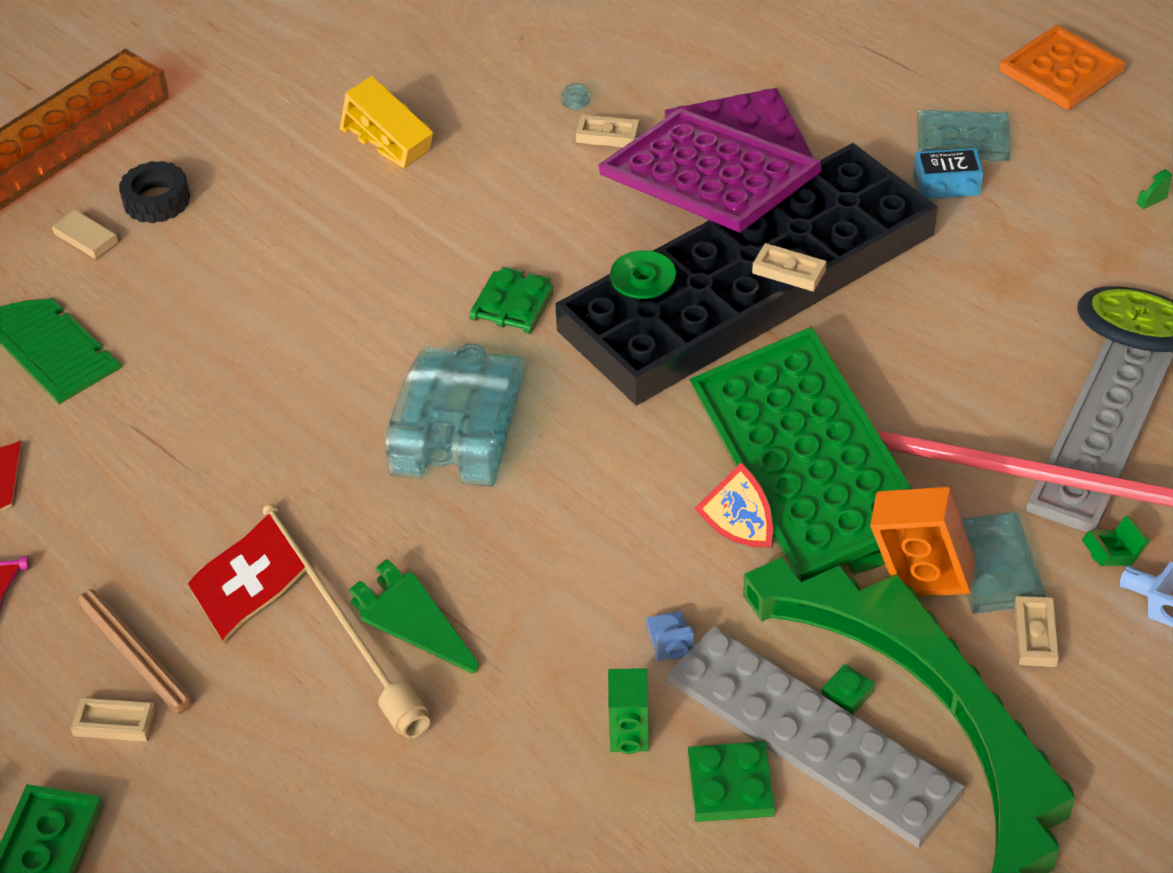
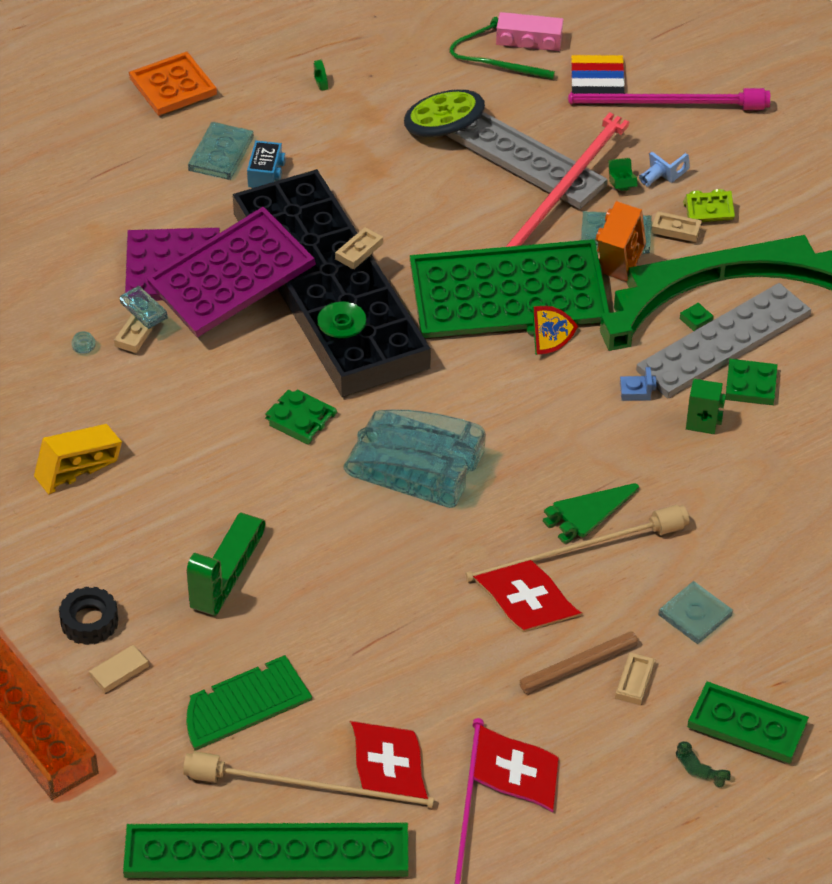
camera: 80 degrees left, 0 degrees up
none -> clear light blue plate [120,286,168,329]
none -> green beam [187,512,266,616]
none -> clear light blue tile [658,581,733,644]
none -> lime bracket [683,189,735,222]

